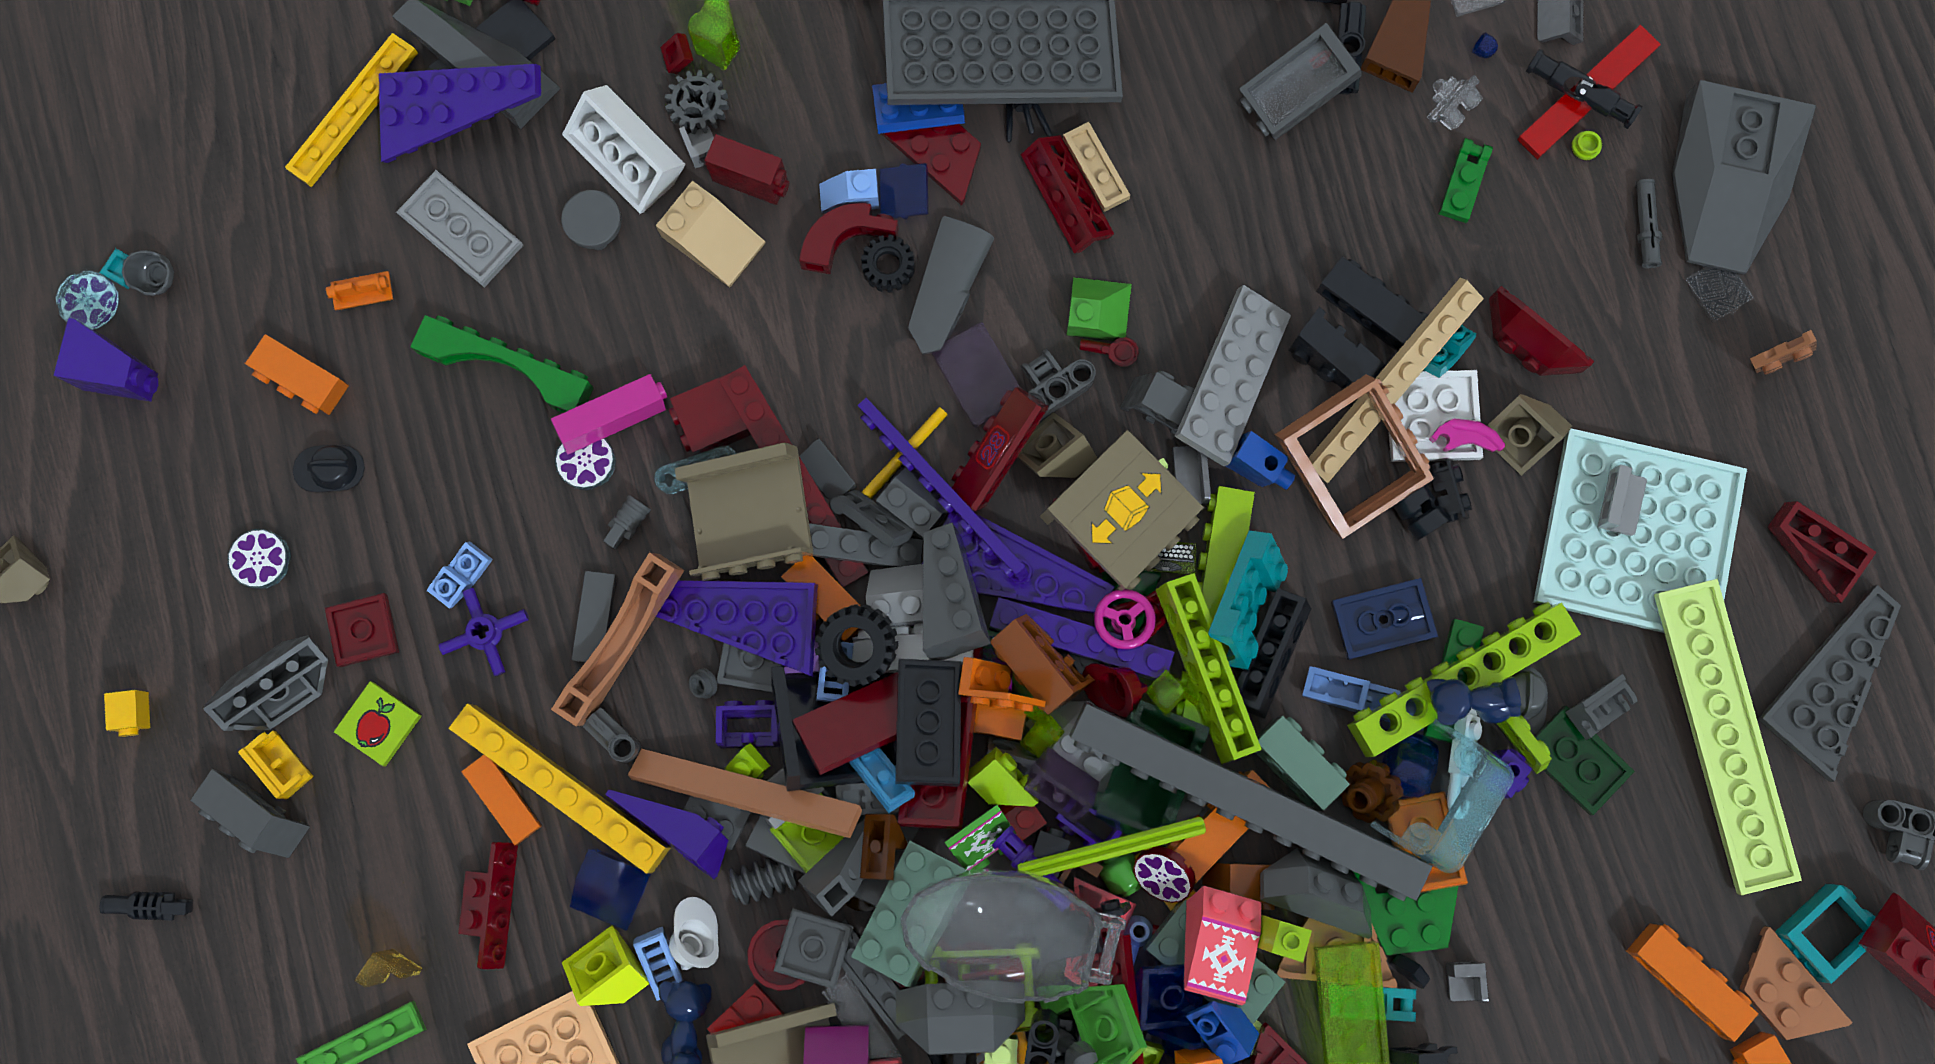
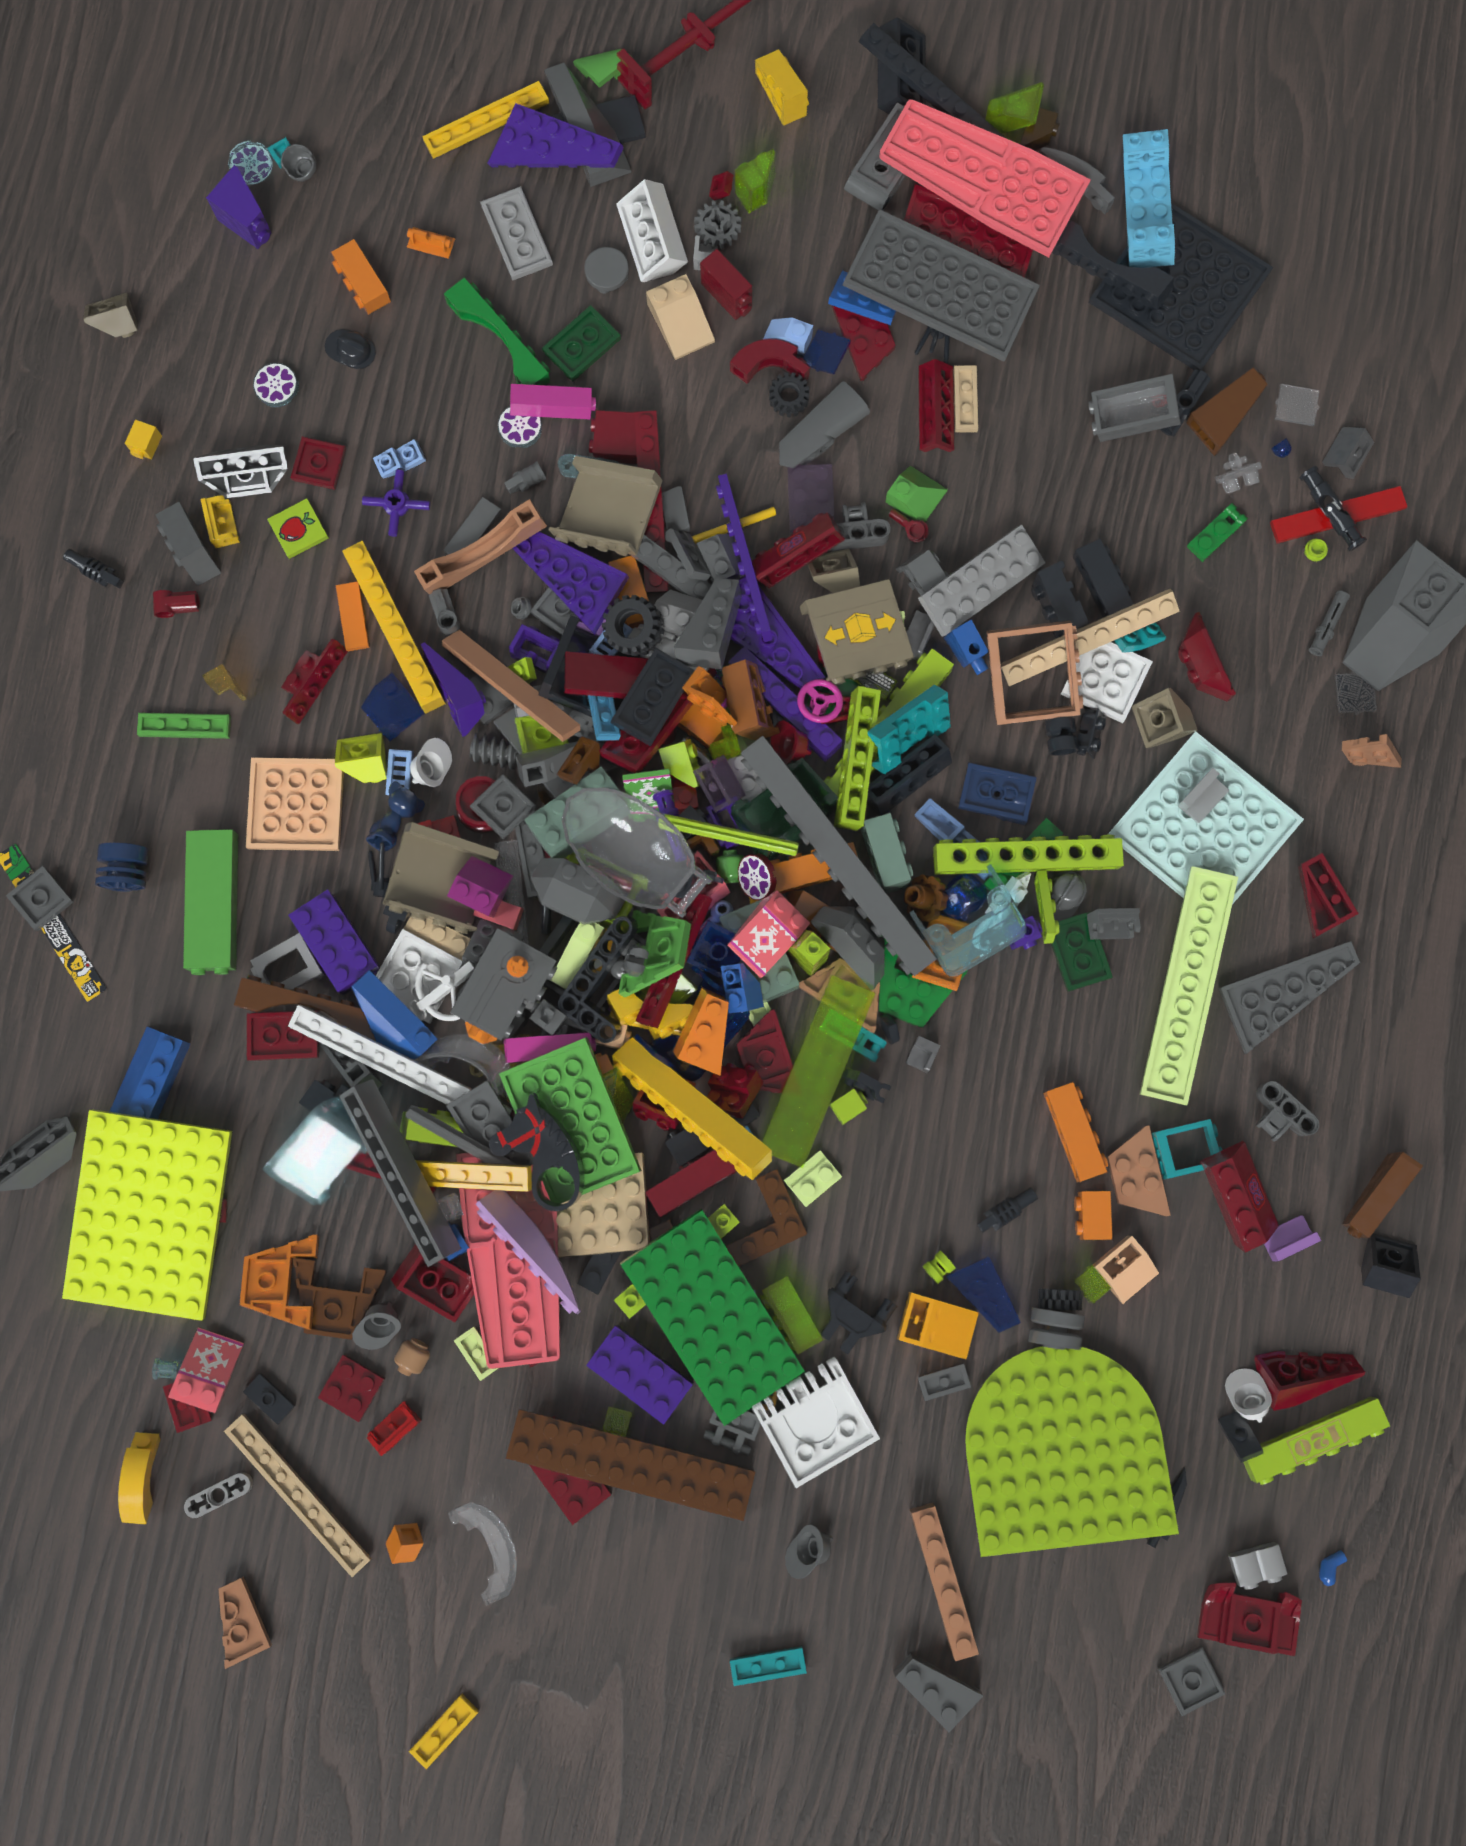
camera: 30 degrees right, 0 degrees up
clear neon green panel [1146,669,1200,714] -> none
dark blue animal [1427,677,1521,725] -> none
dark pink piece [1429,418,1505,452] -> none
none -> dark red piece [153,590,200,618]
none -> dark green plate [542,305,621,382]

